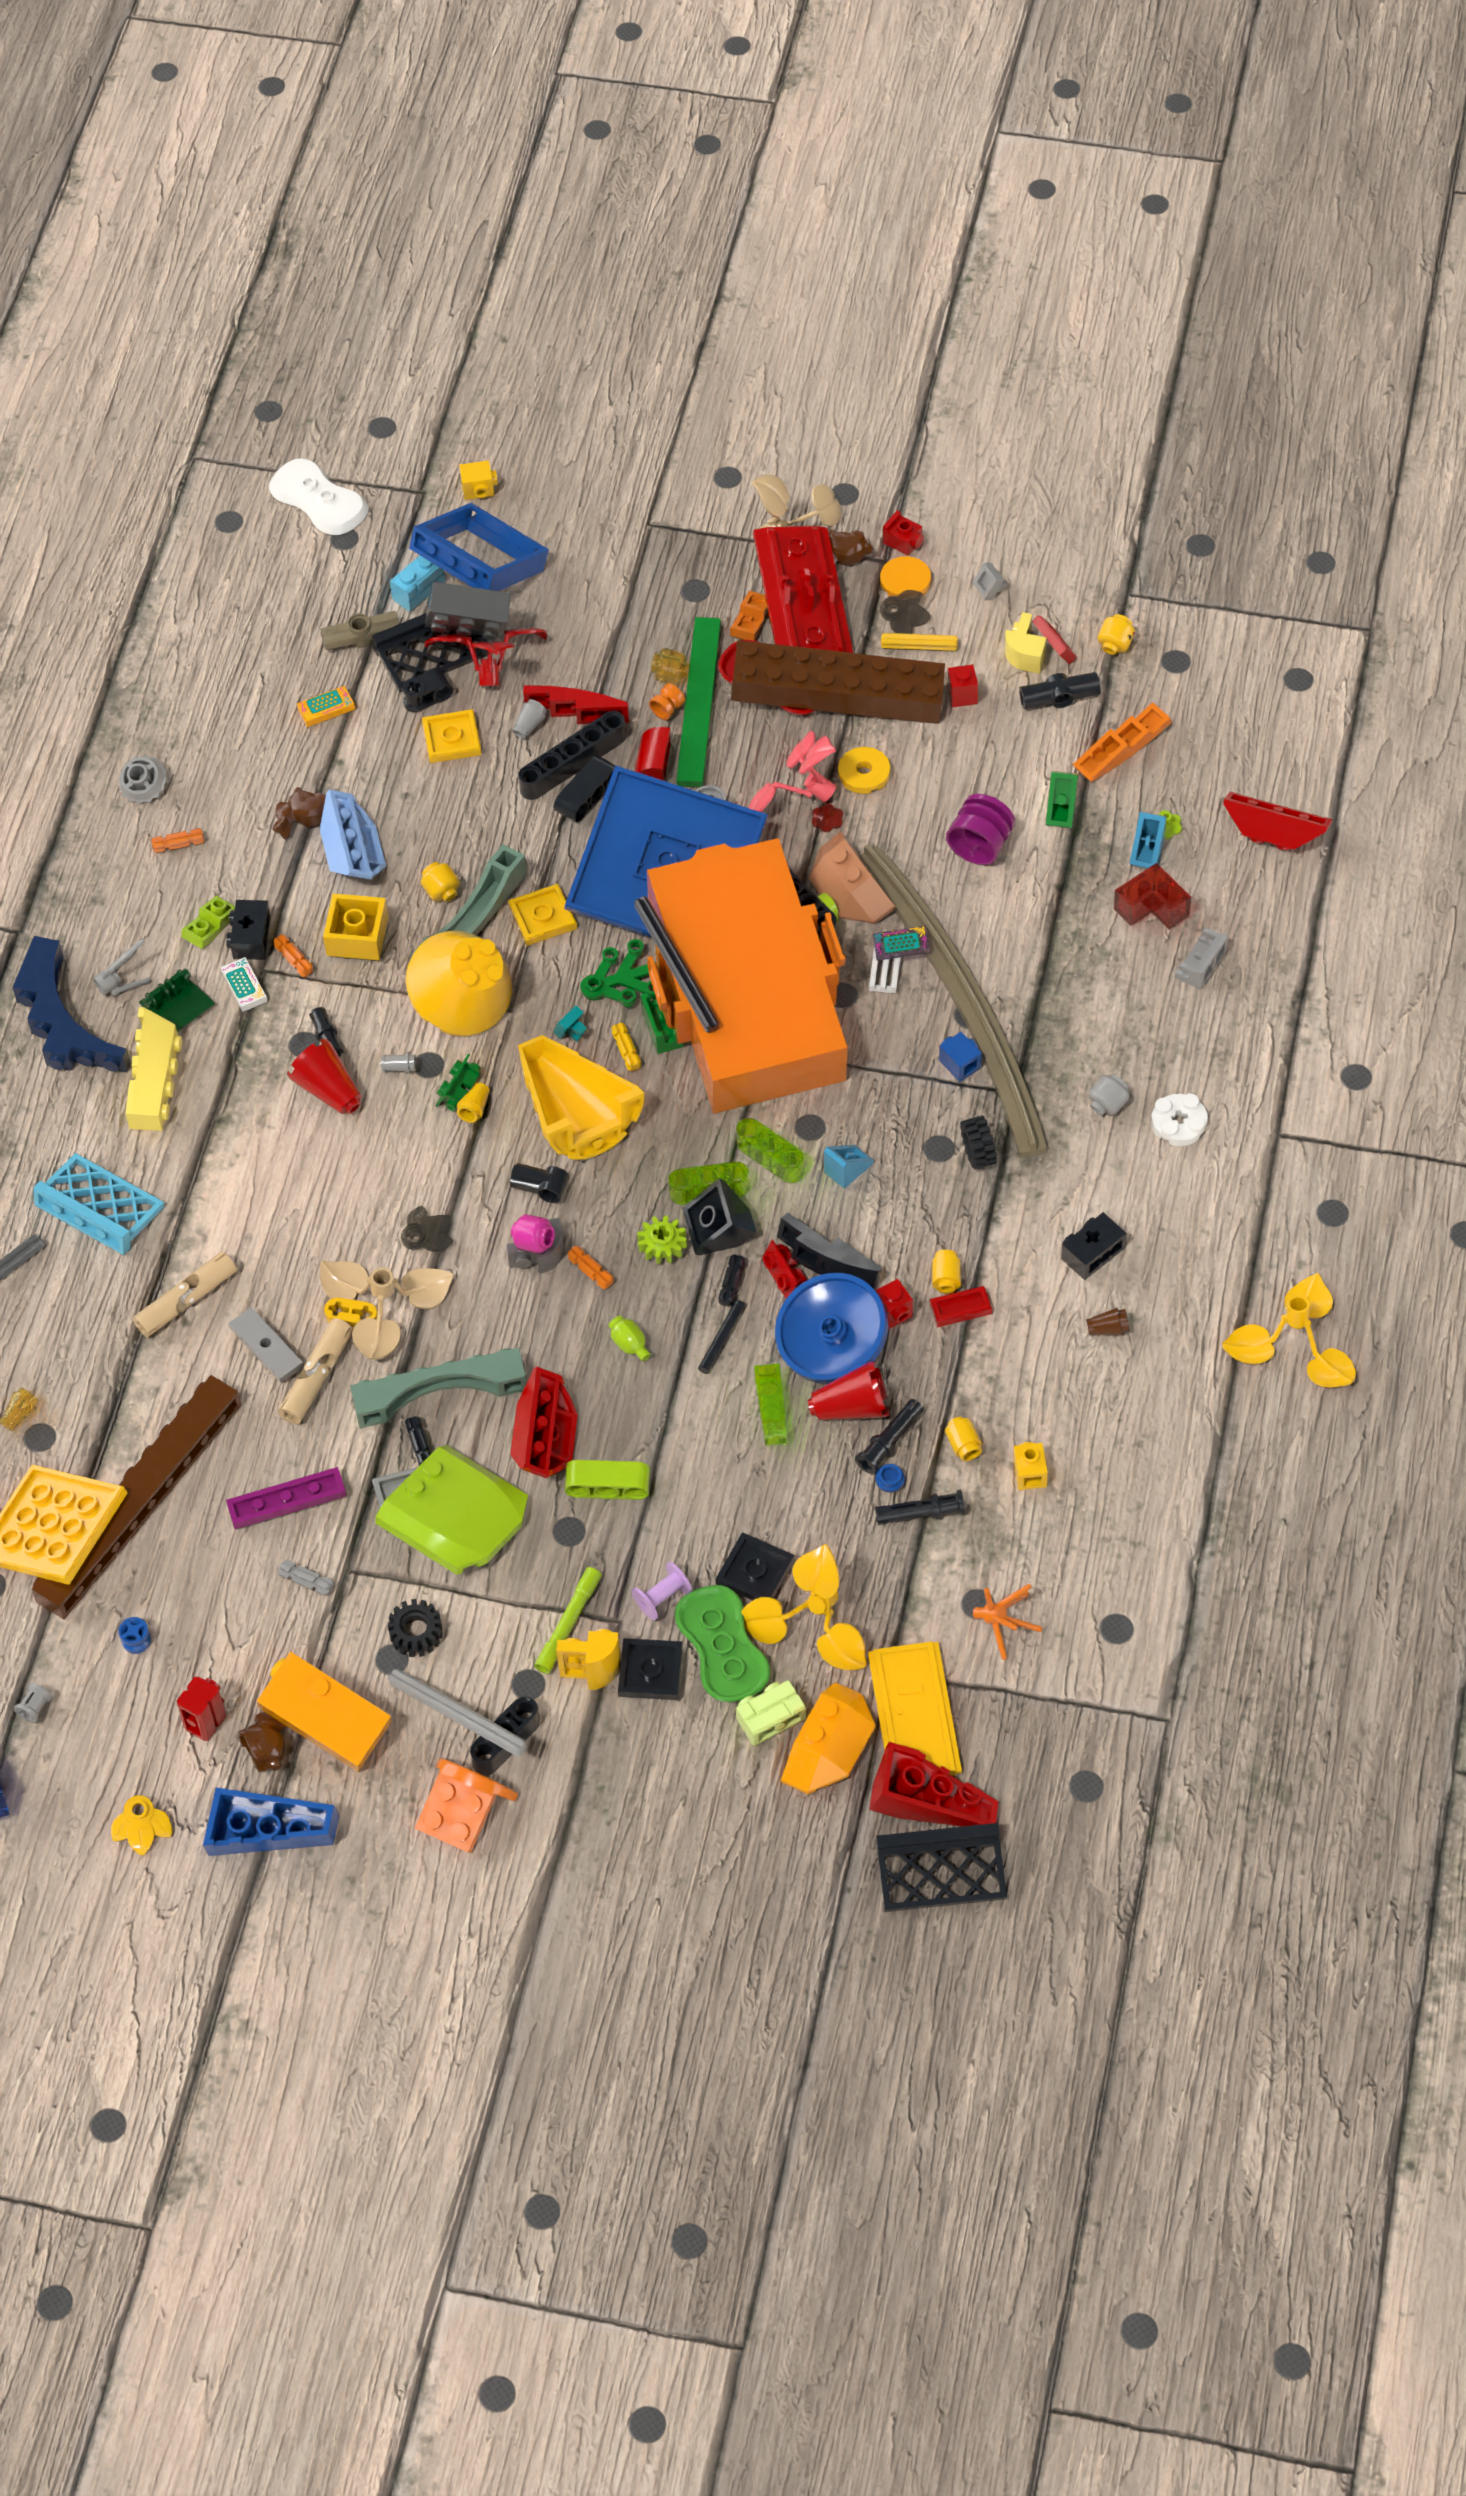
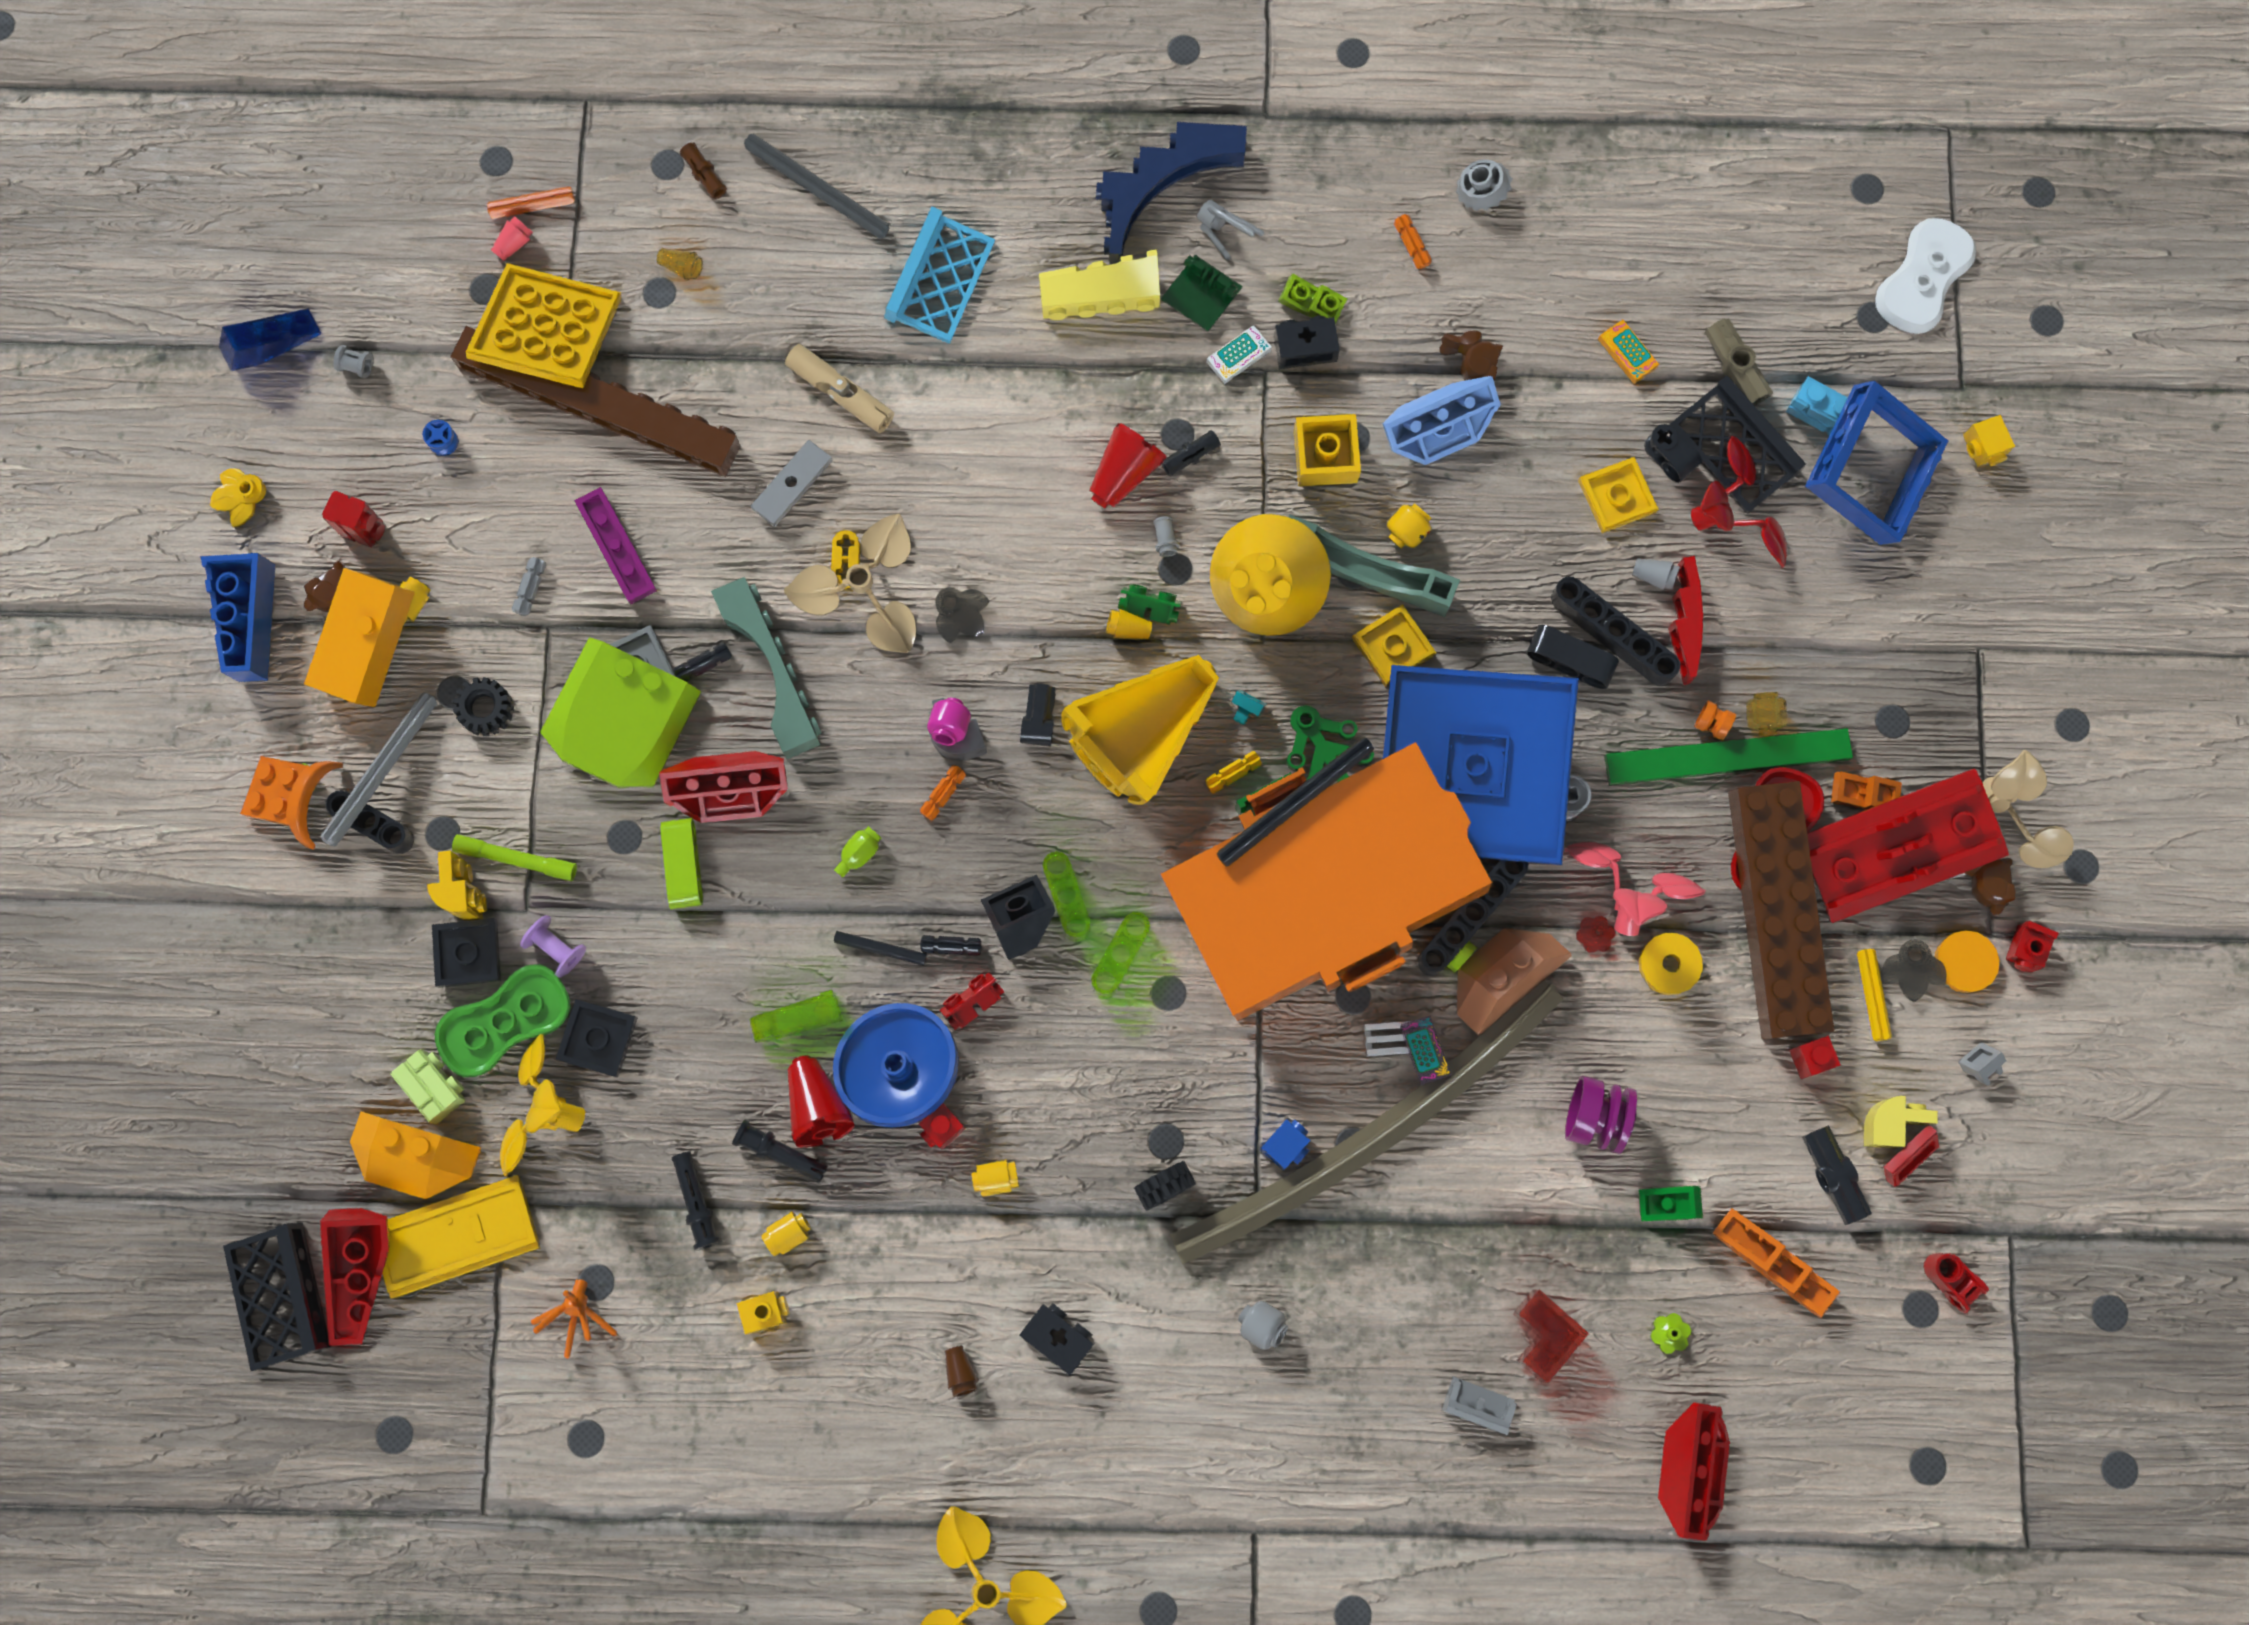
camera: 75 degrees right, 20 degrees up
orange axle [273,934,314,977] -> none
tan piece [278,1318,353,1424] -> none
dark grey brick [425,582,511,640] -> none
red brick [634,727,671,781] -> none
lime gear [637,1215,687,1264] -> none
black slope [777,1213,882,1290] -> none
dark azure slope [824,1144,874,1189] -> none
blue plate [876,1464,905,1492] -> none
red tile [929,1286,992,1328] -> none
yellow head [1097,614,1135,655] -> none
dark azure slope [1129,811,1167,870] -> none
white plate [1151,1093,1208,1146] -> none
none -> red piece [1924,1253,1989,1314]

